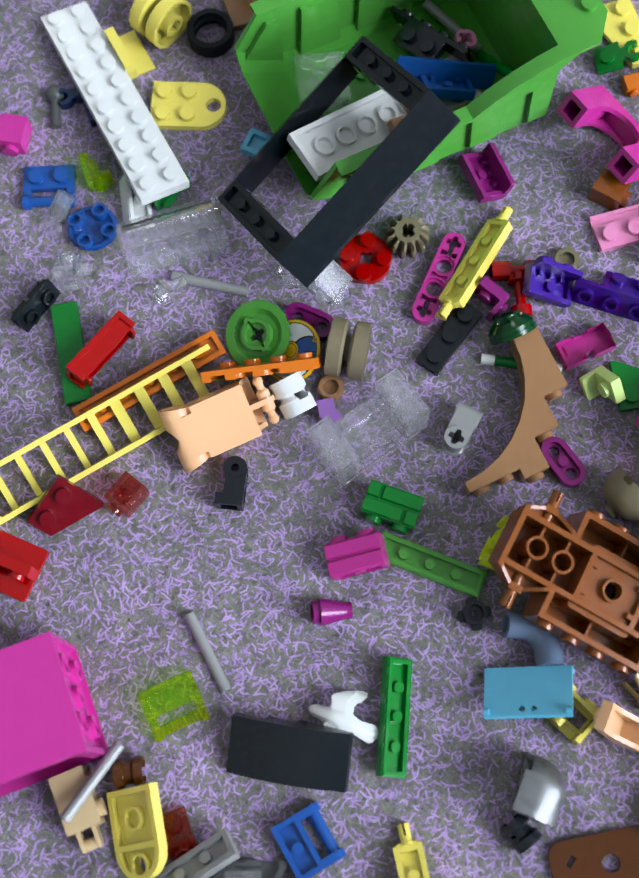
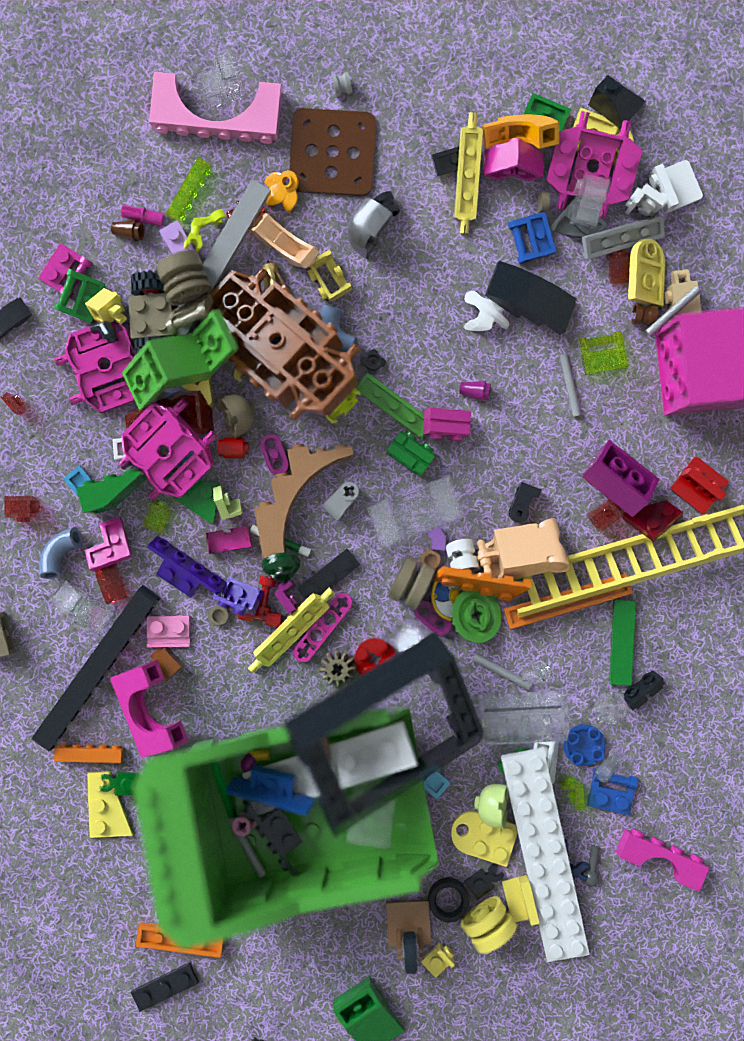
camera: 175 degrees left, 15 degrees up
red container [66,310,136,390] -> none
green tile [375,656,412,778] -> none
magenta bracket [457,143,515,203] -> none
medium azure door [482,665,575,719] -> none
none -> red brick [218,437,249,459]
none -> black plate [464,863,504,900]
none -> yellowish green cylinder [474,784,509,828]
none -> magenta brick [582,440,660,517]

